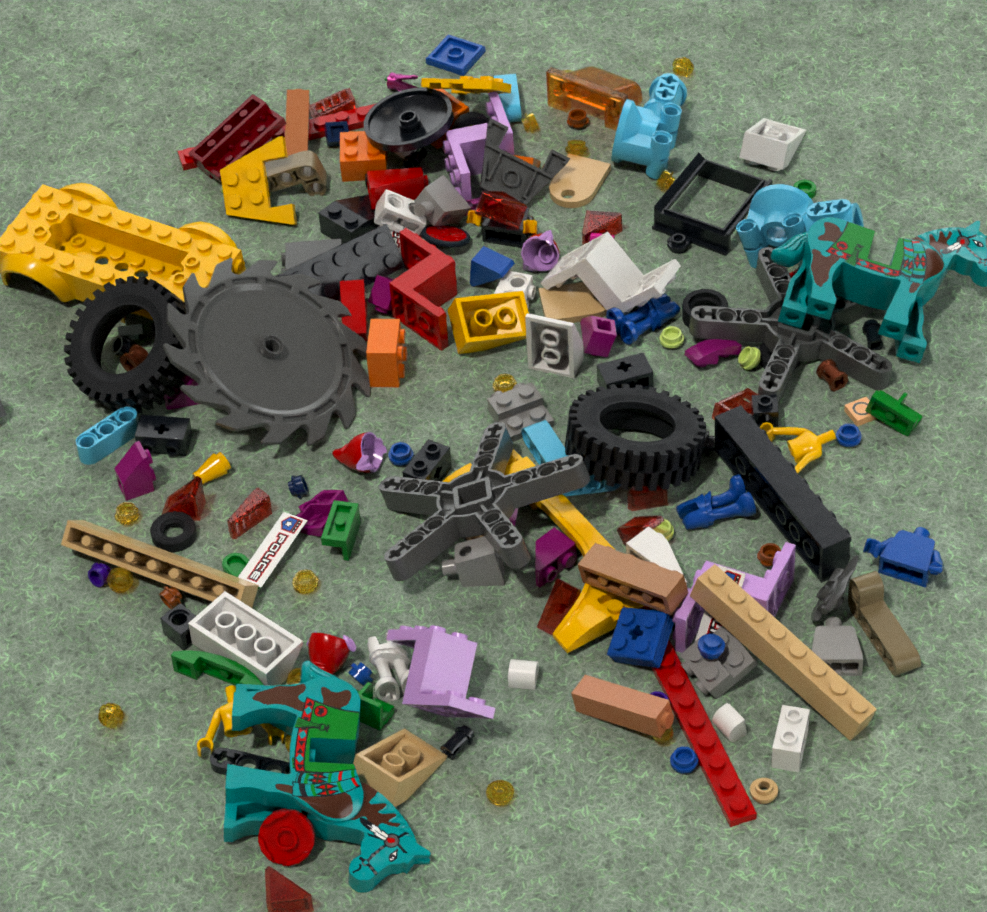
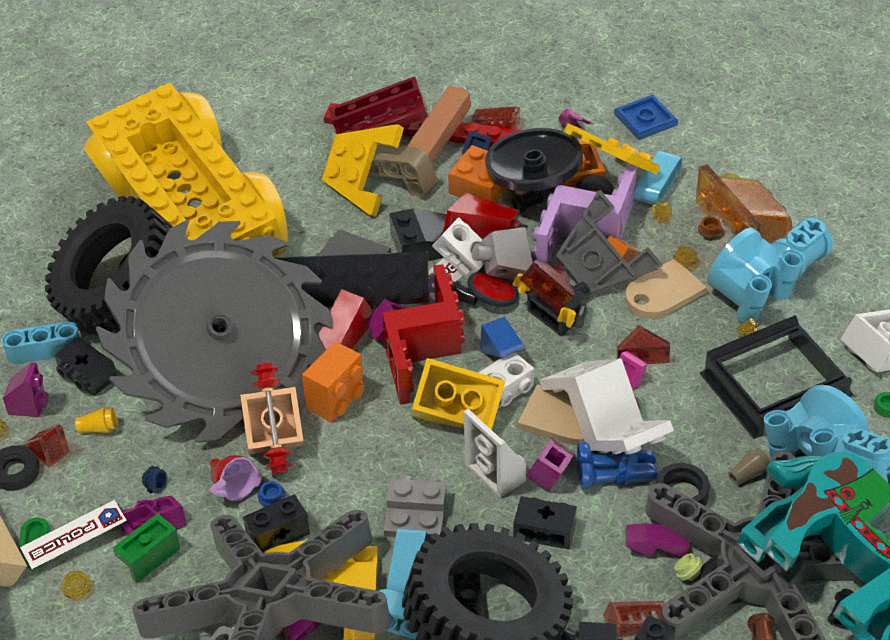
camera: 30 degrees right, 0 degrees up
clear red slope [227,487,272,540] -> none
clear yellow plate [493,373,517,393] -> none
lavender hat [521,230,560,271] -> none
yellowish green plate [660,326,684,348] -> none
black plate [667,233,690,254] -> none
clear yellow plate [672,57,694,77] -> none
none -> light nougat brick [240,363,303,475]
none -> dark tan cone [728,448,770,486]

